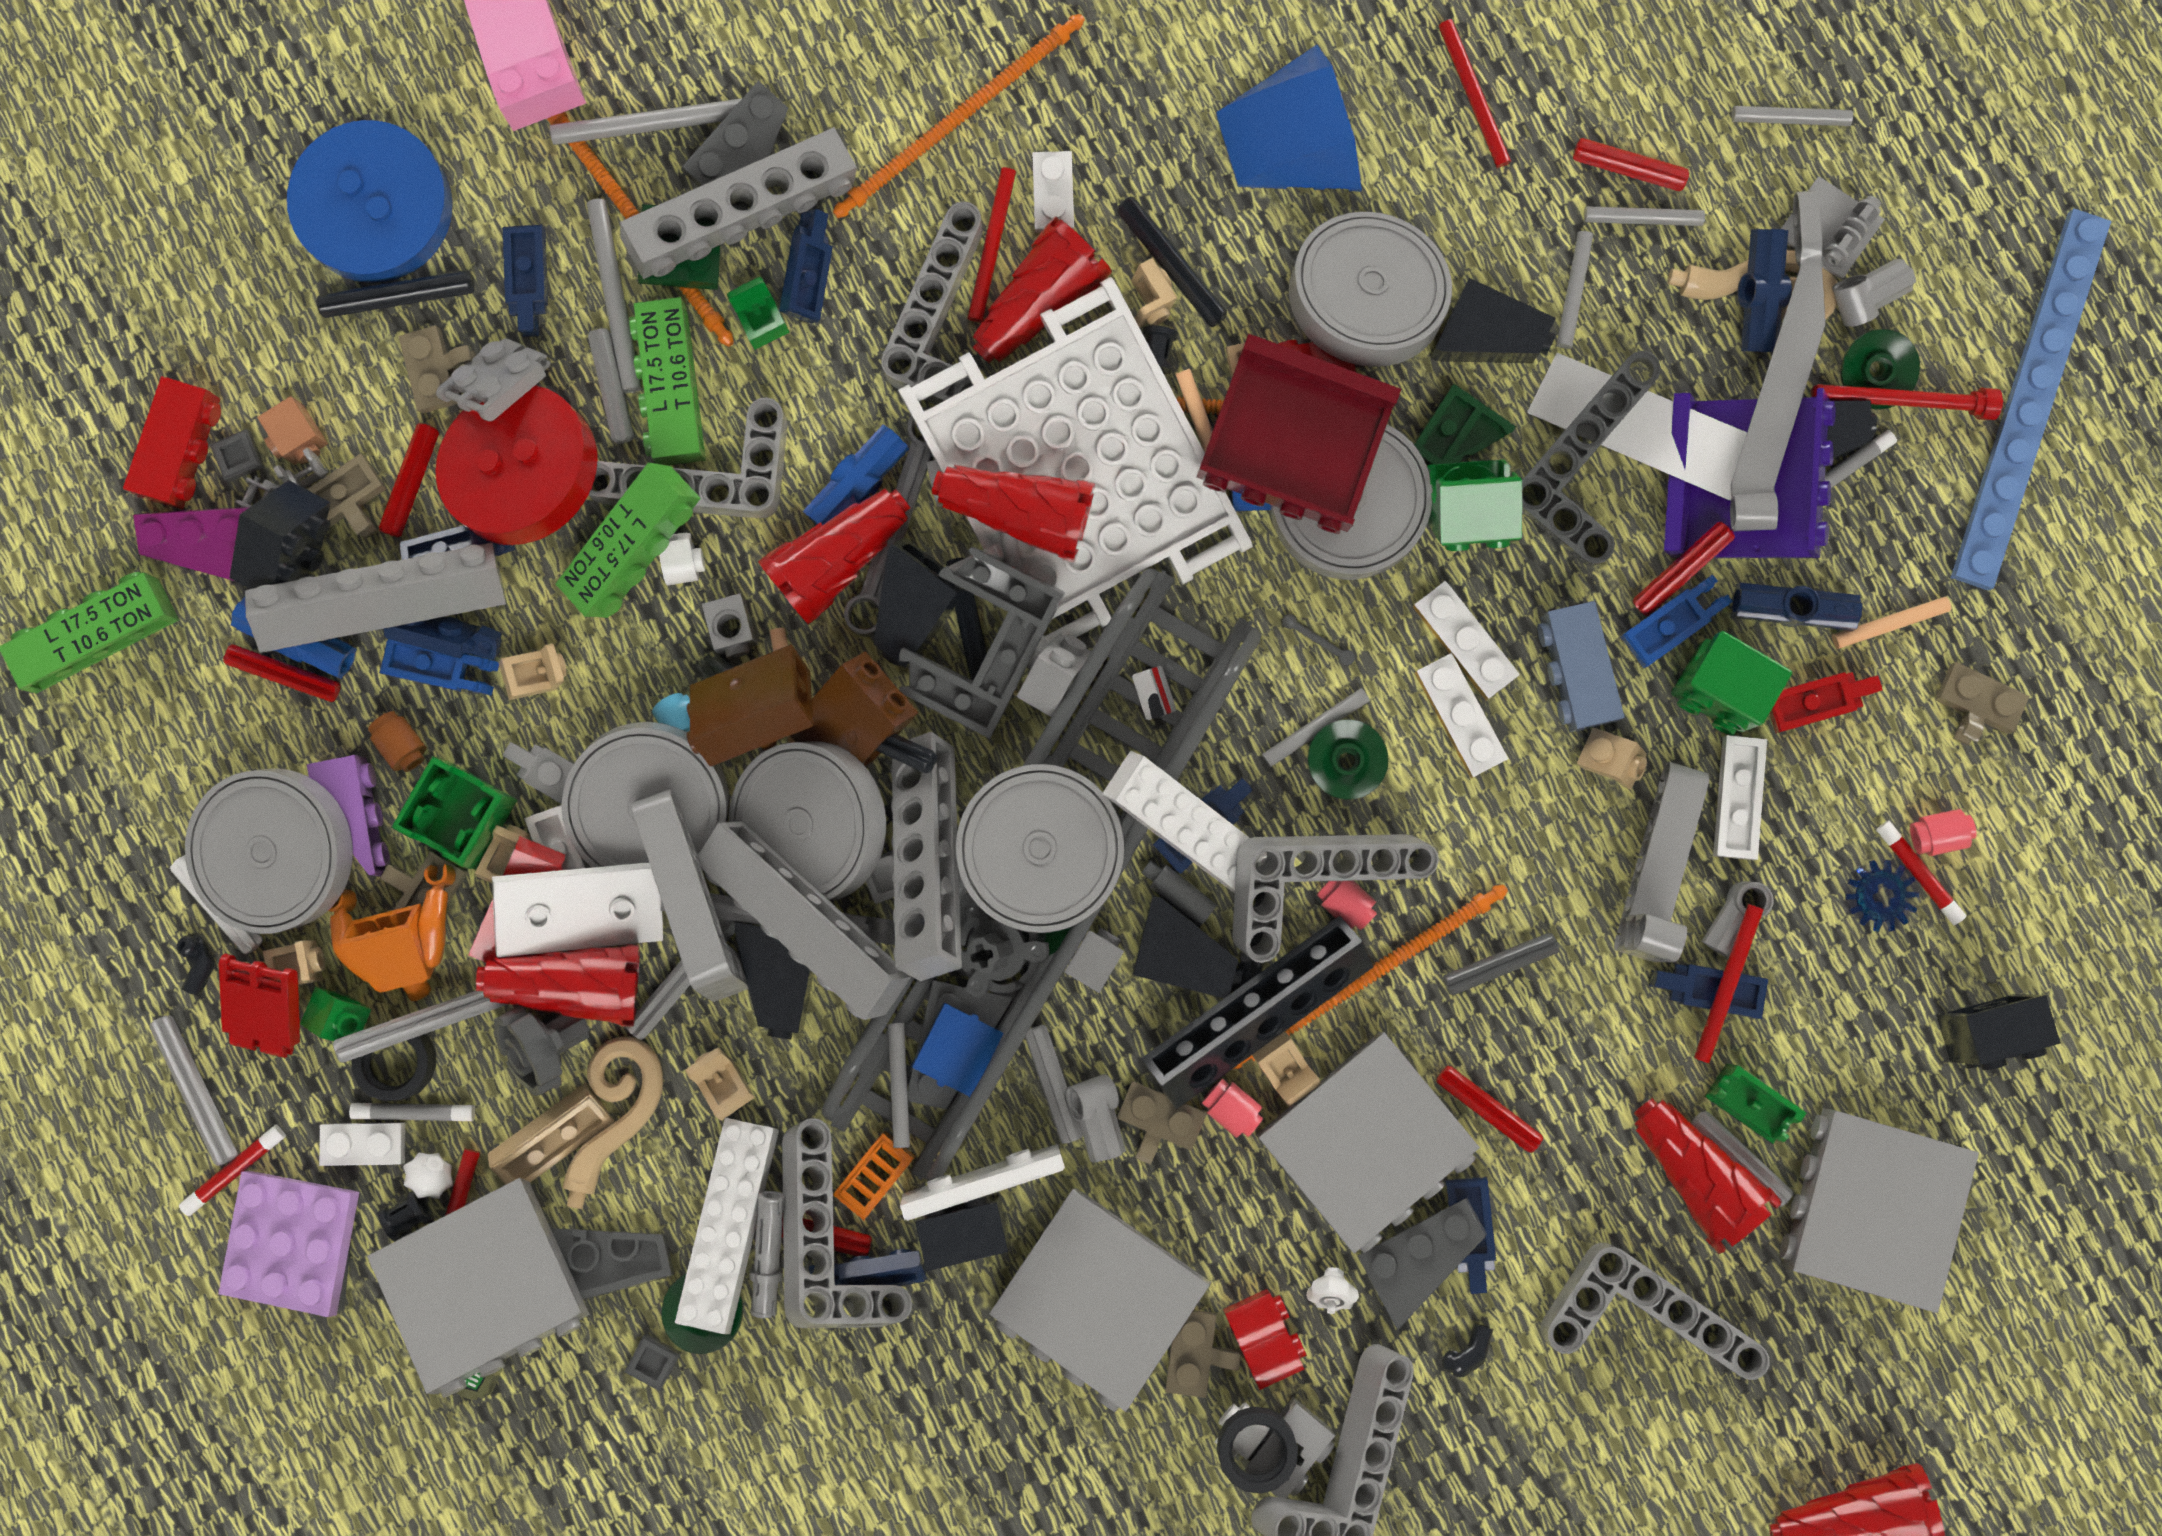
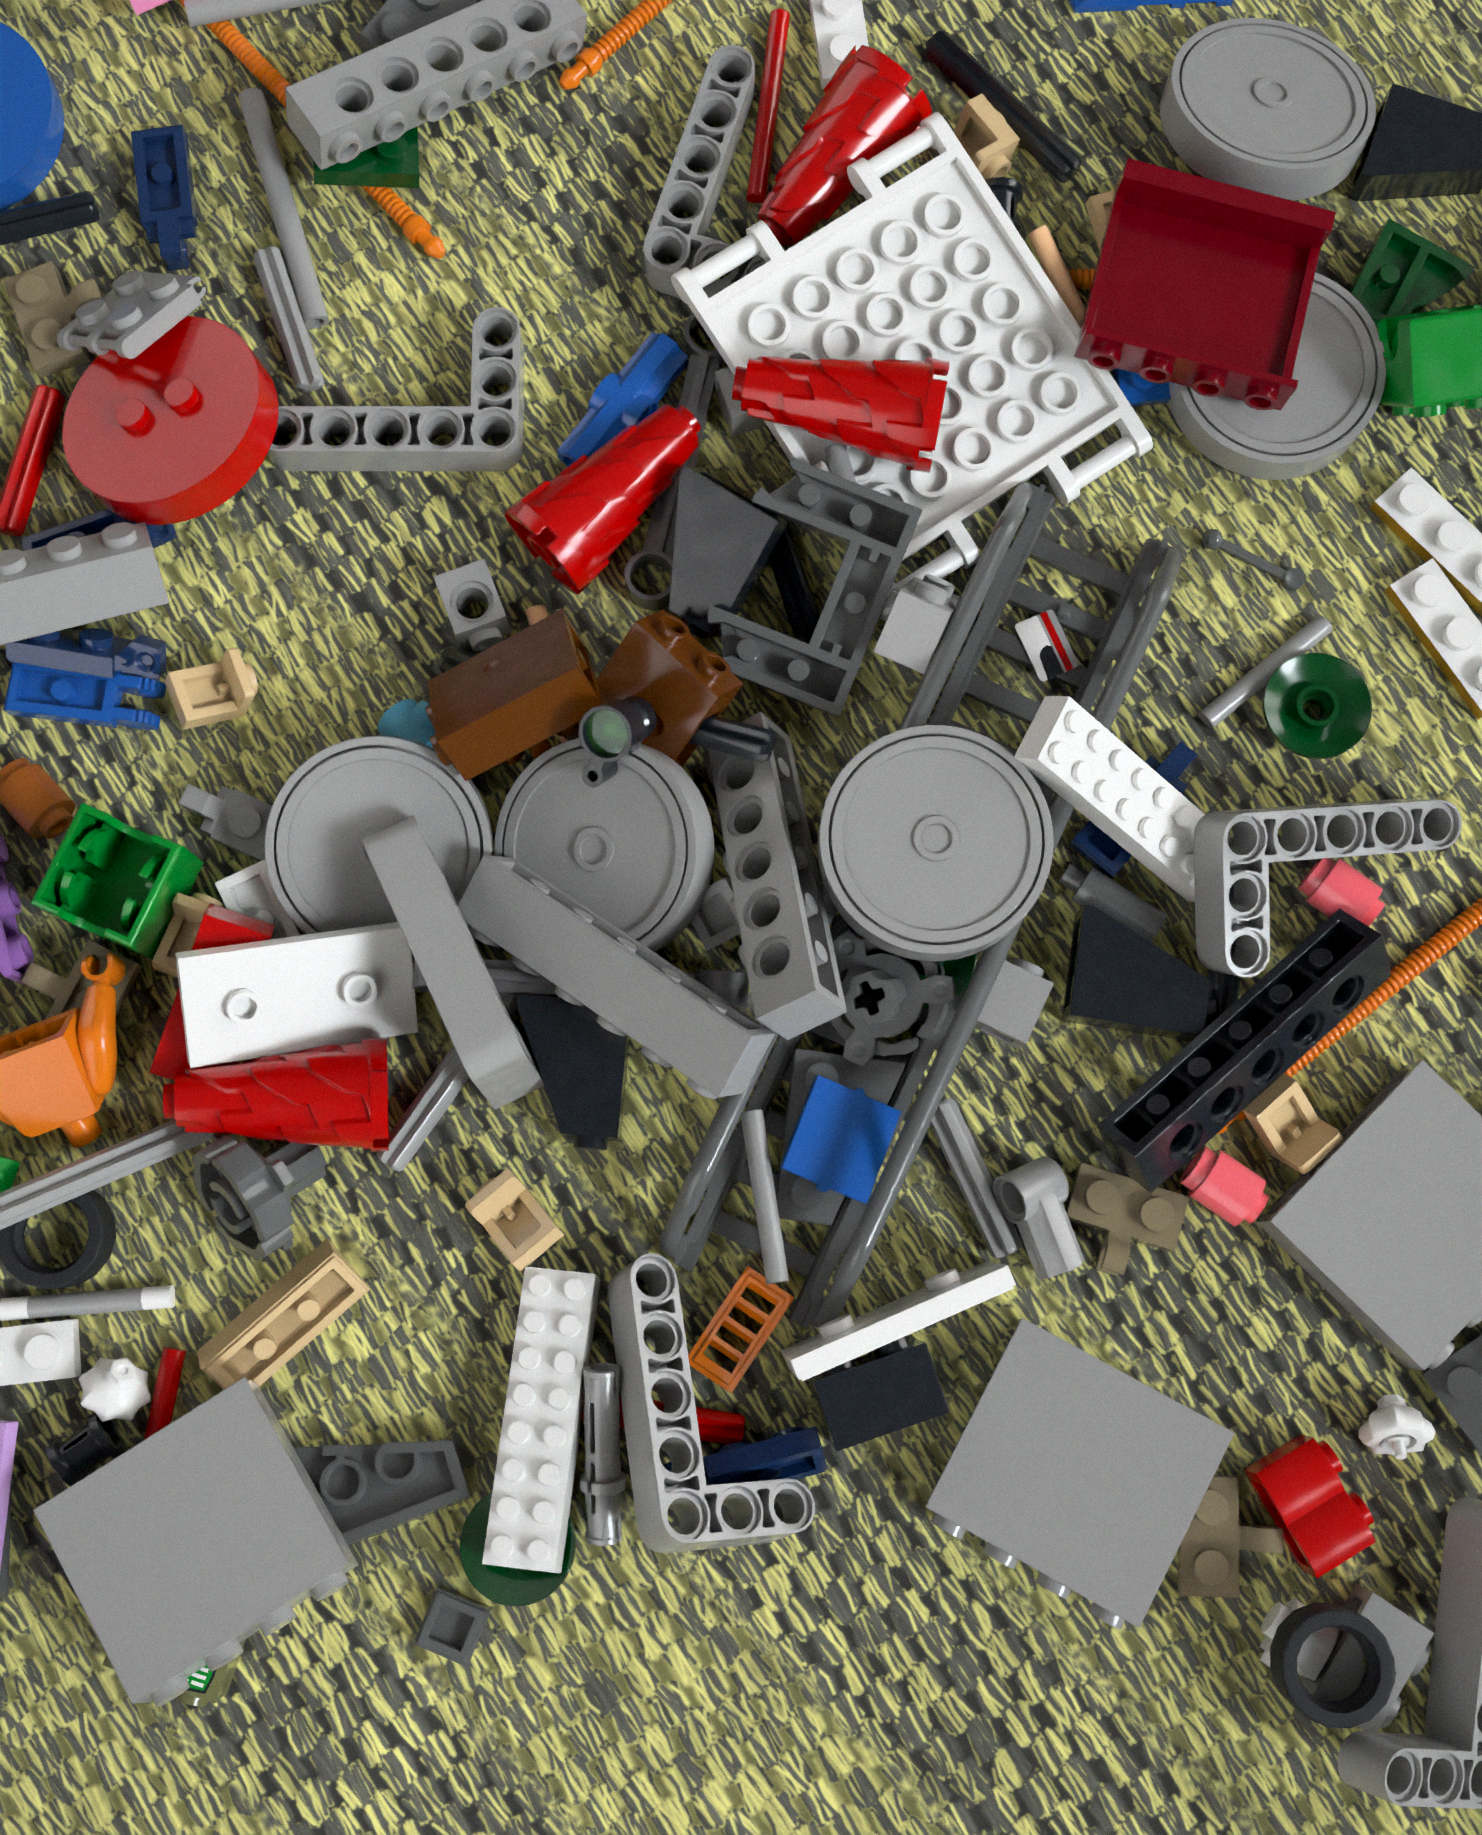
camera: 10 degrees left, 5 degrees down
bright green brick [555,462,701,618] -> none
tan plant [562,1036,663,1209] -> none
bright green brick [629,297,706,466] -> none
white plate [659,533,705,586] -> none
green bracket [727,277,790,350] -> none
dark blue hinge [779,209,833,323] -> none
none -> black piece [579,696,657,787]

